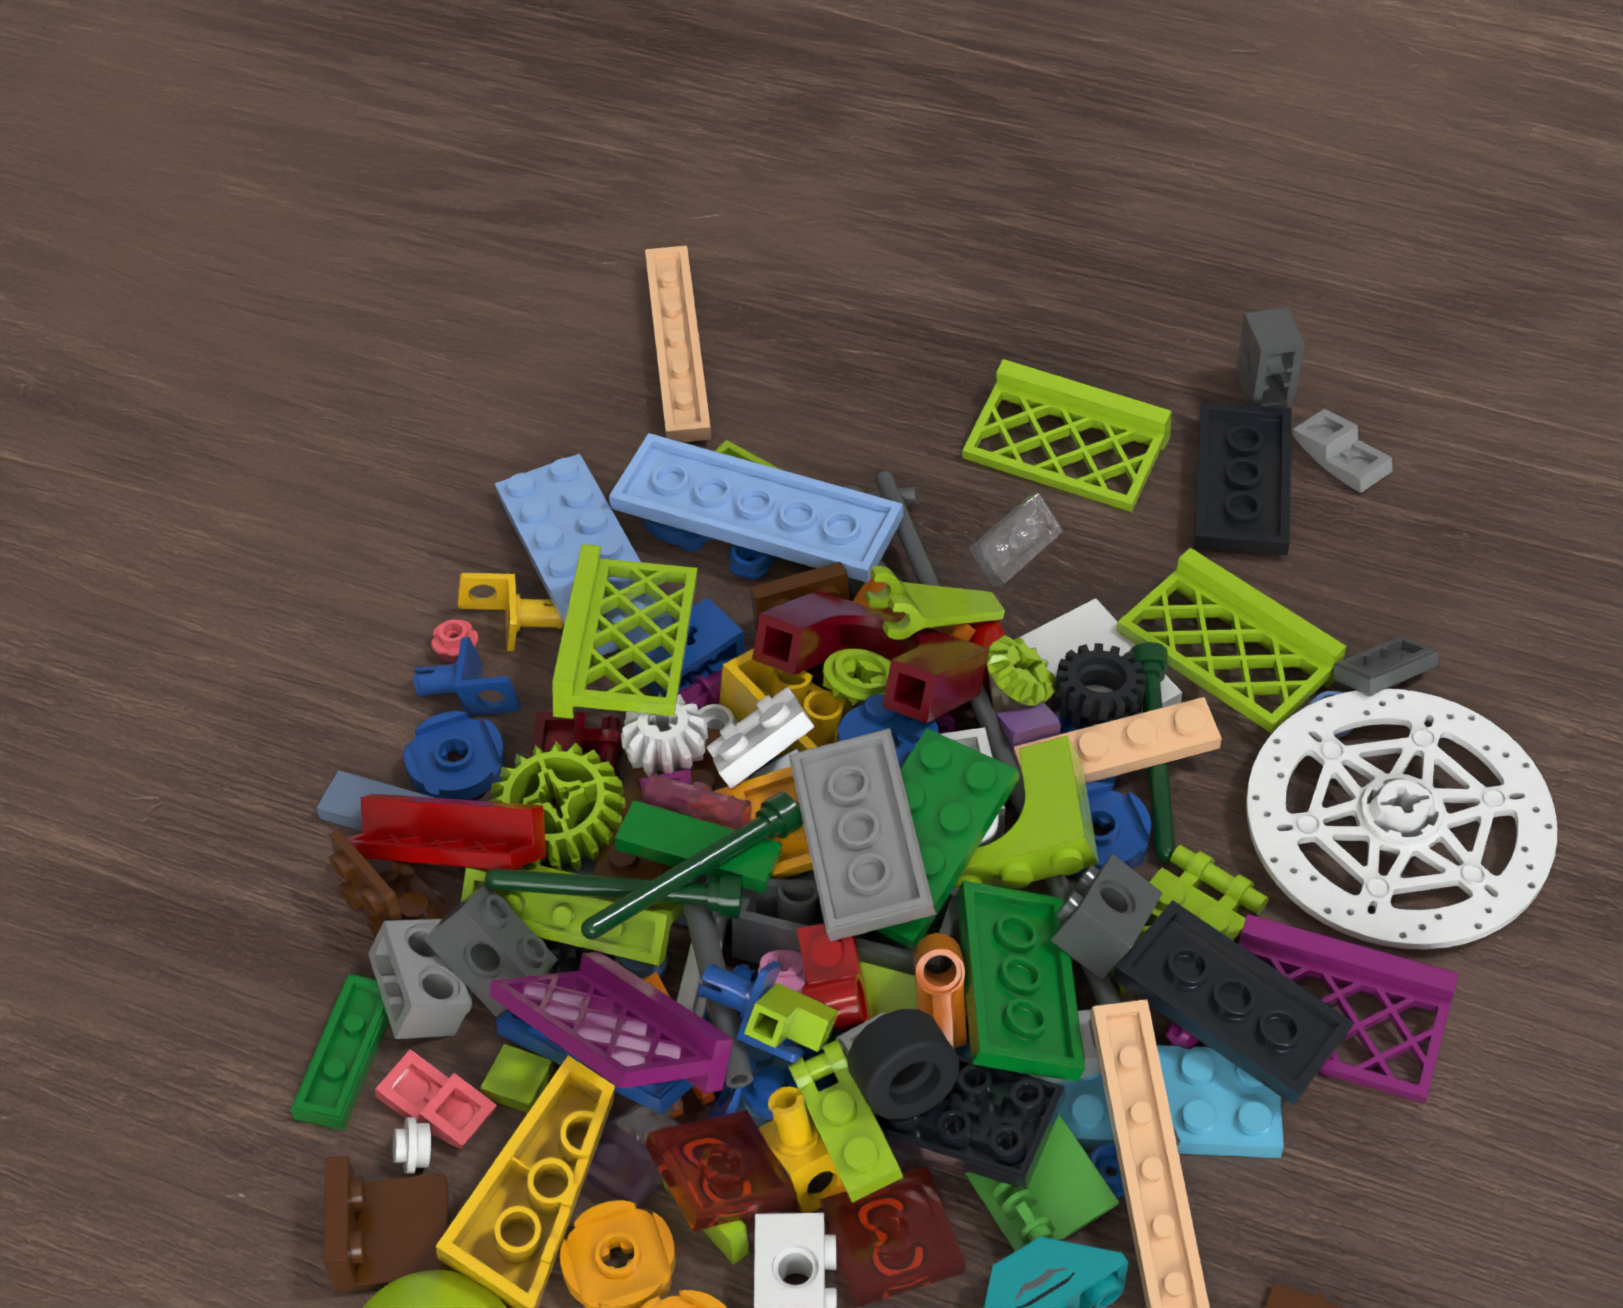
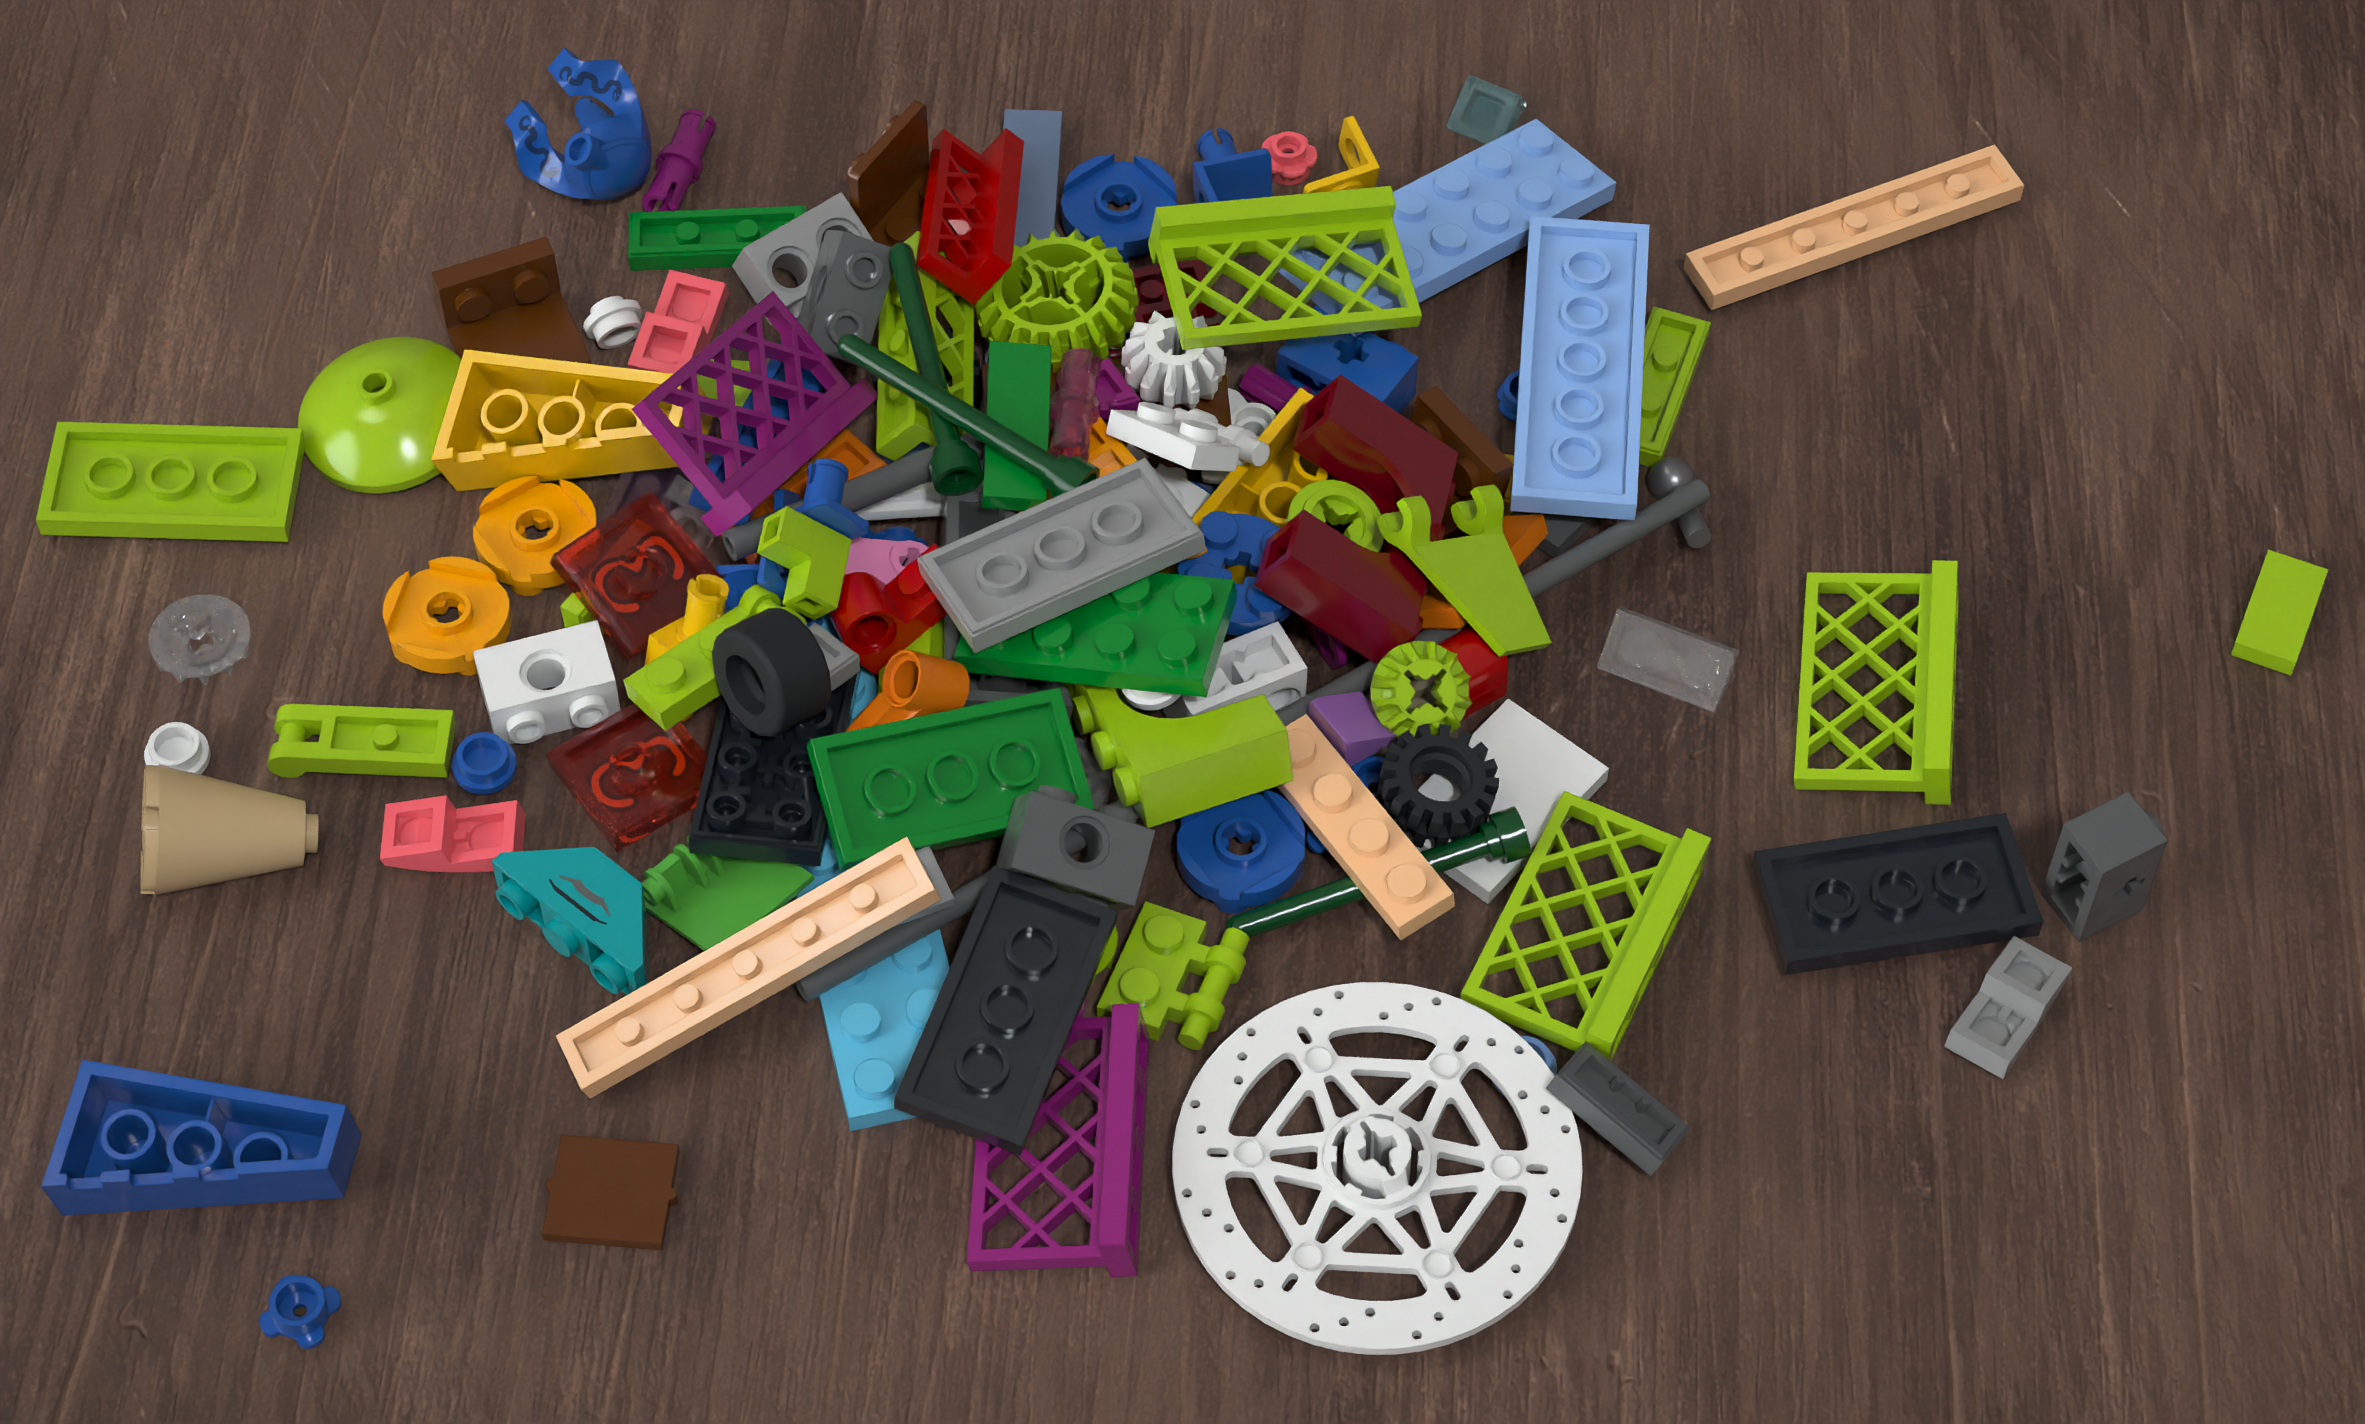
camera: 70 degrees right, 5 degrees up
none -> blue piece [504,48,652,201]
none -> magenta pin [642,109,716,212]
none -> clear light blue slope [1446,75,1527,144]
none -> lime tile [2231,549,2329,676]

